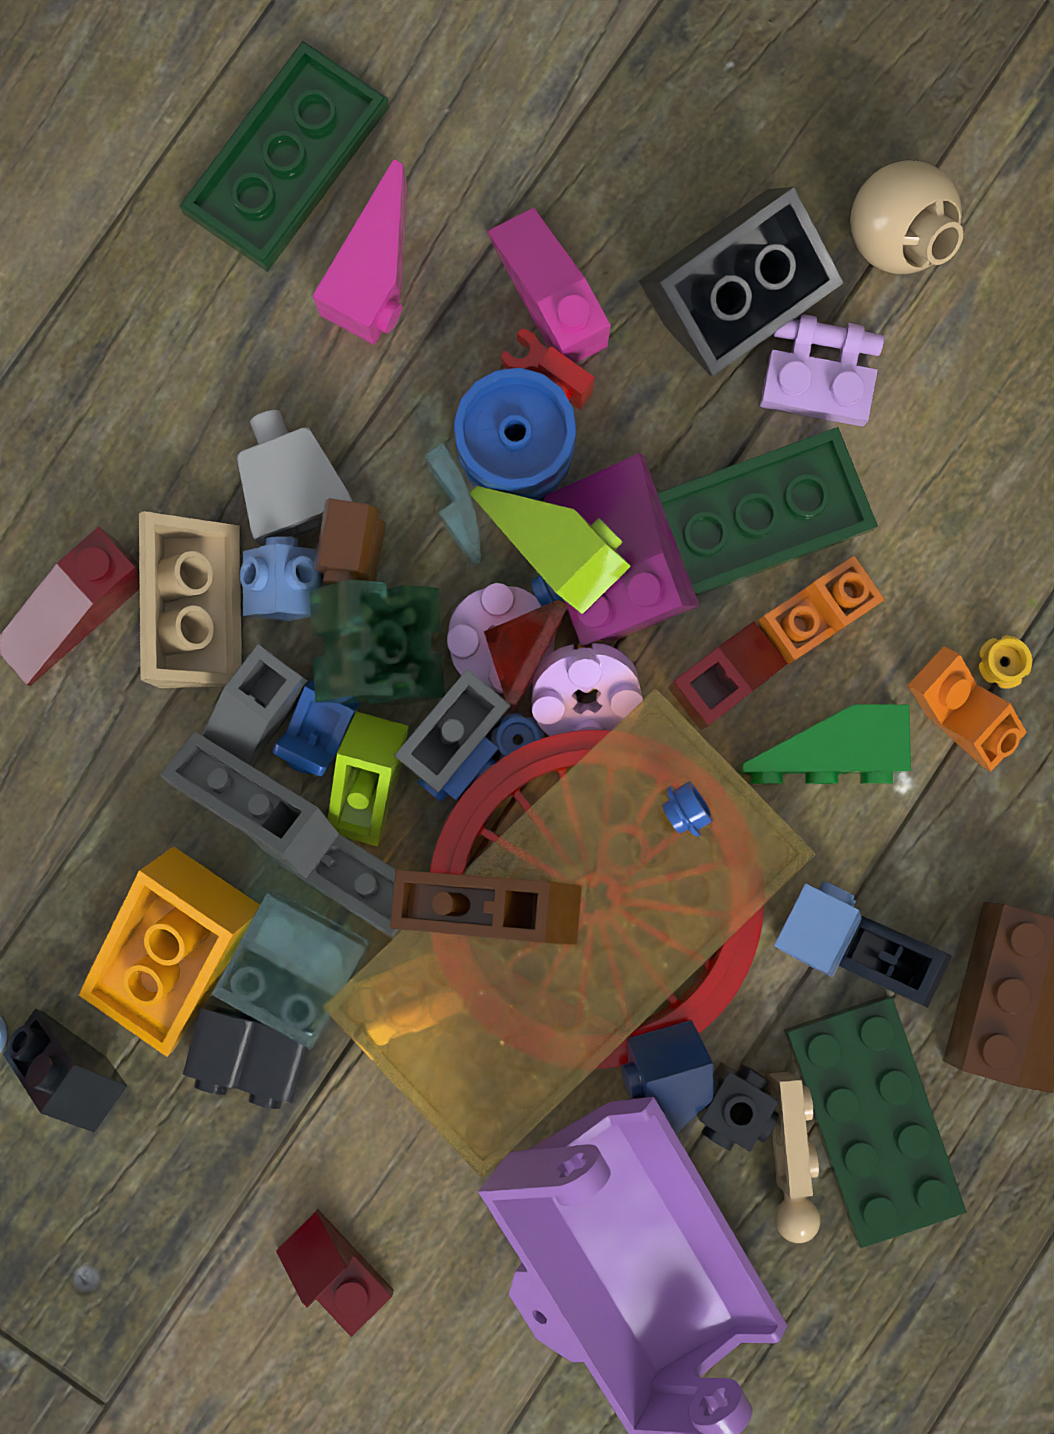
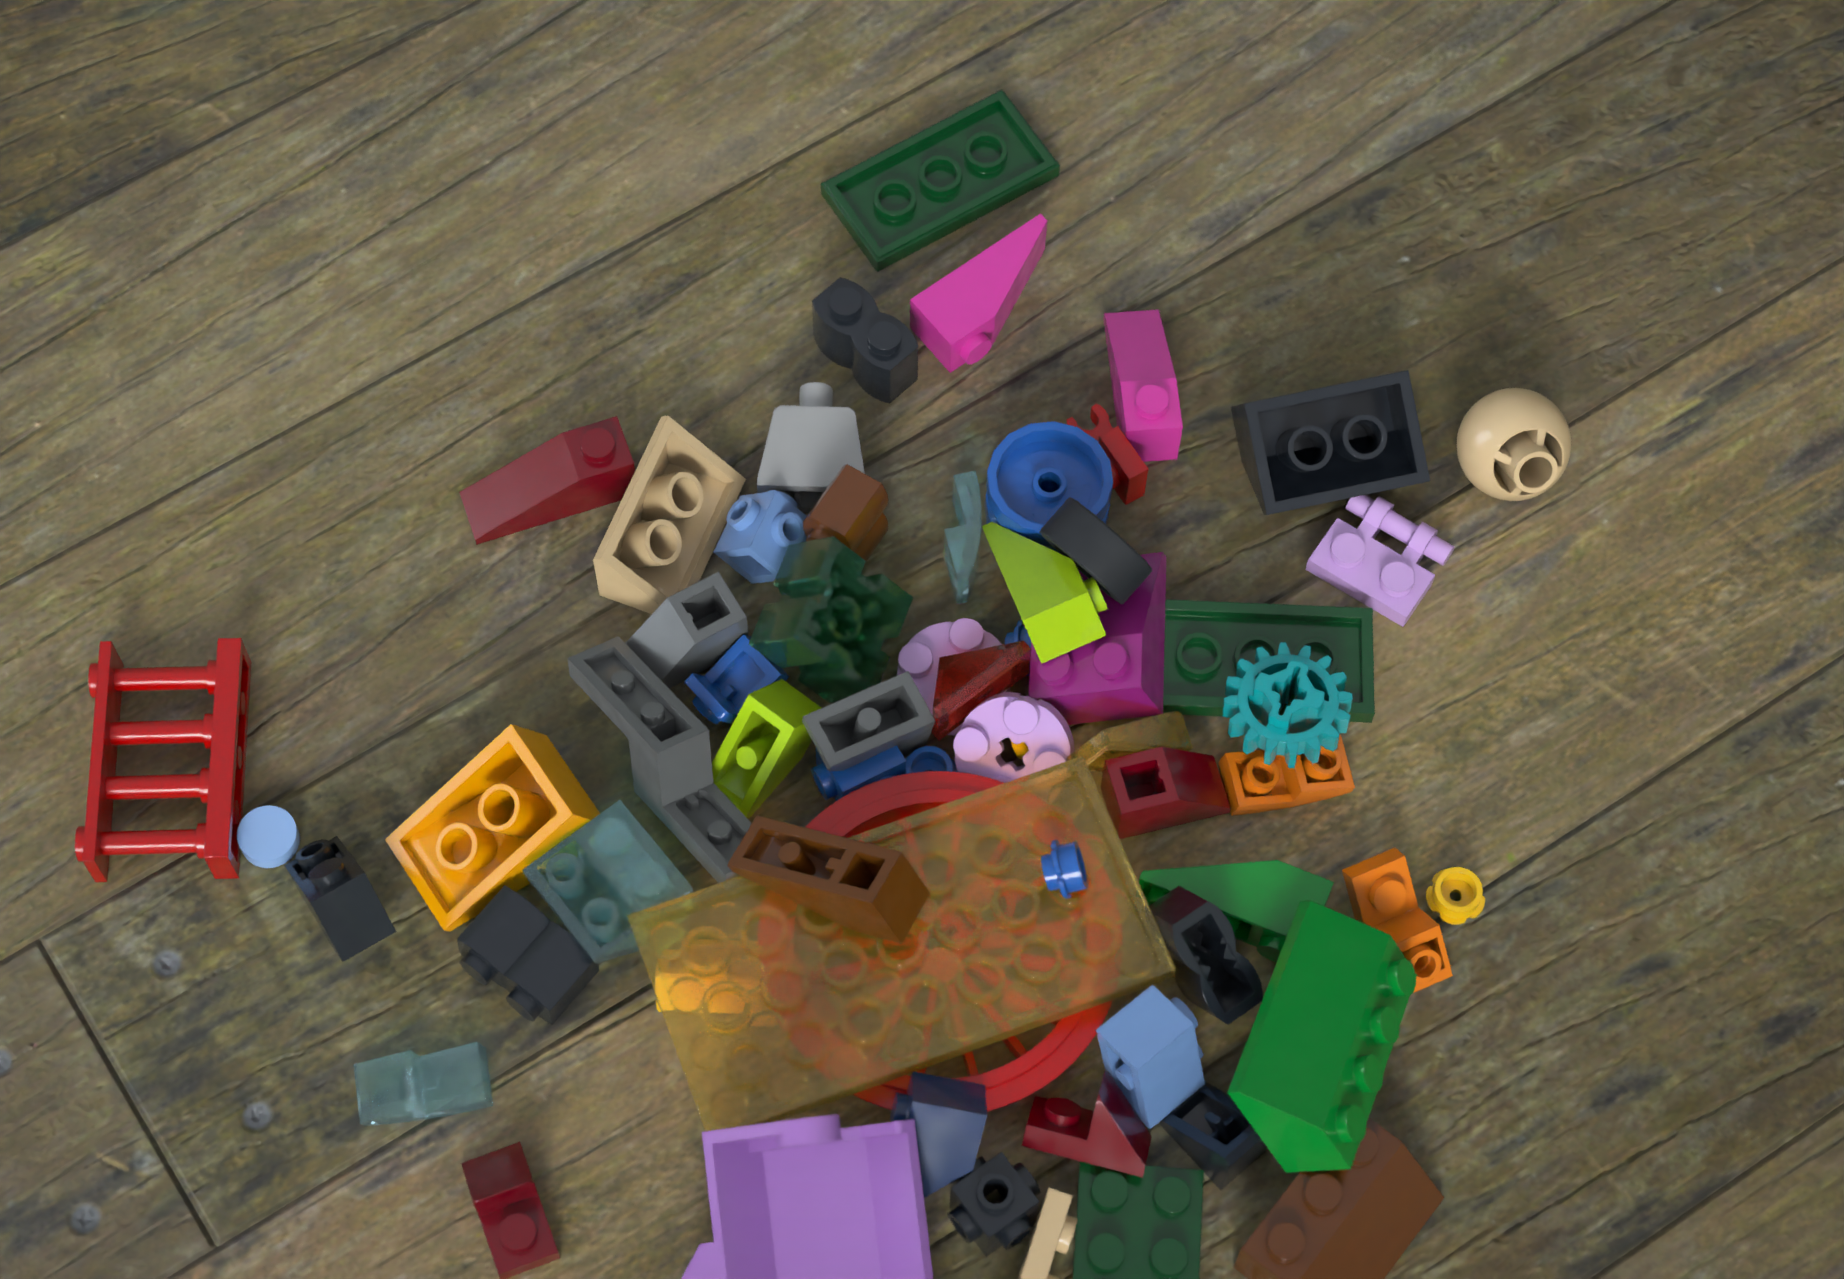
camera: 20 degrees right, 20 degrees down
none -> clear light blue slope [353,1042,493,1126]
none -> black brick [812,277,918,403]
none -> dark red slope [1022,1071,1152,1177]
none -> black tyre [1040,497,1152,604]
none -> clear yellow slope [1066,711,1193,772]
none -> black brick [1144,886,1263,1025]
none -> teal gear [1222,642,1353,768]
none -> green slope [1227,900,1417,1172]

